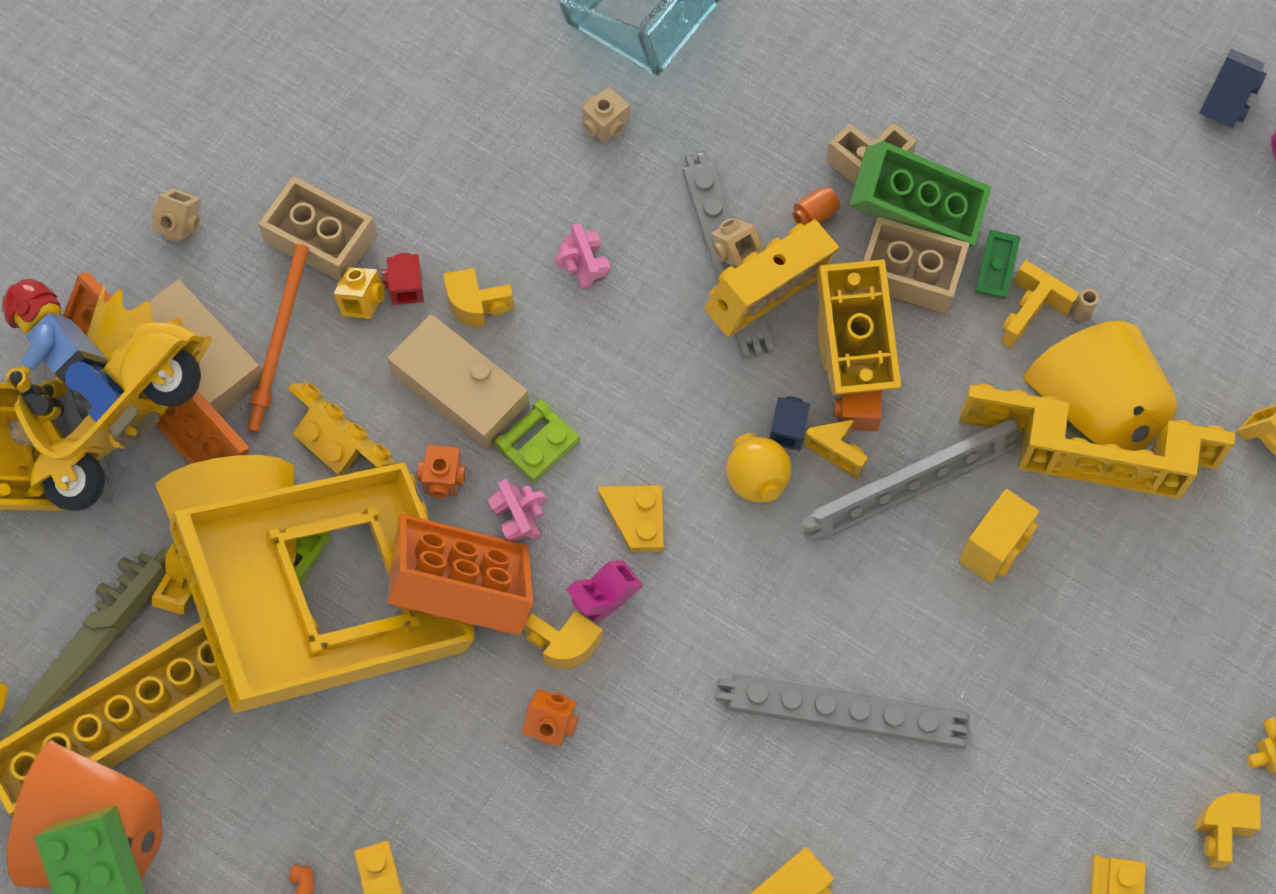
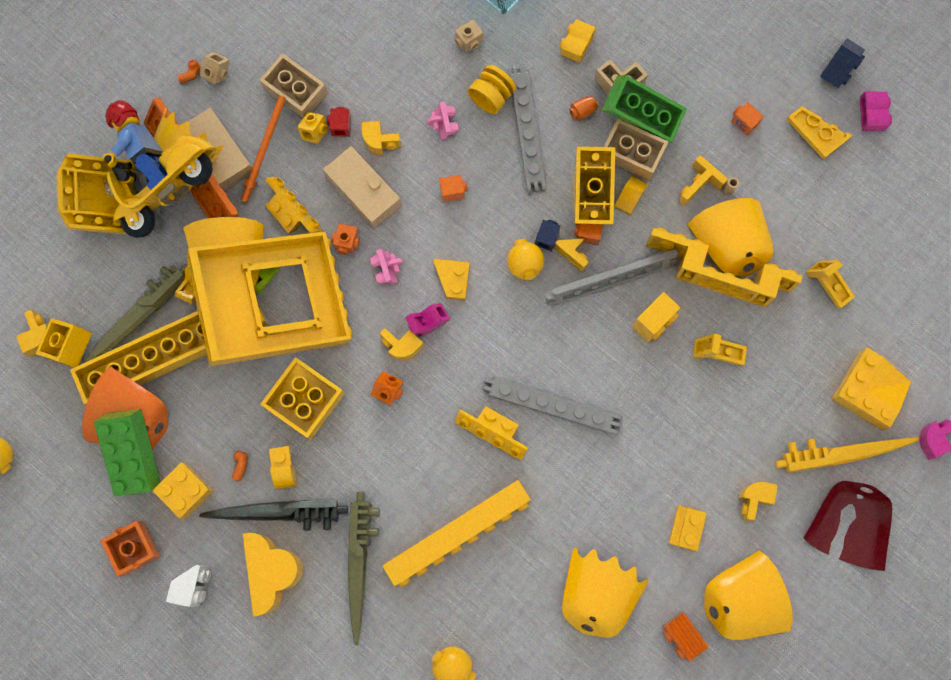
camera: 10 degrees right, 10 degrees up
orange slope [388,513,533,635] -> none
lime plate [493,399,580,484] -> none
yellow brick [704,219,840,337] -> none
tan brick [711,218,764,267] -> none
green plate [975,230,1021,299] -> none
none -> orange arm [177,59,200,84]
none -> yellow slope [260,357,345,441]
none -> orange brick [439,175,468,202]
none -> yellow bracket [454,406,528,460]
none -> yellow wheel [467,65,516,115]
none -> yellow brick [559,19,596,63]
none -> yellow slope [614,175,648,215]
none -> yellow bracket [692,333,747,366]
none -> orange brick [731,102,764,136]
none -> yellow wing [786,106,853,160]

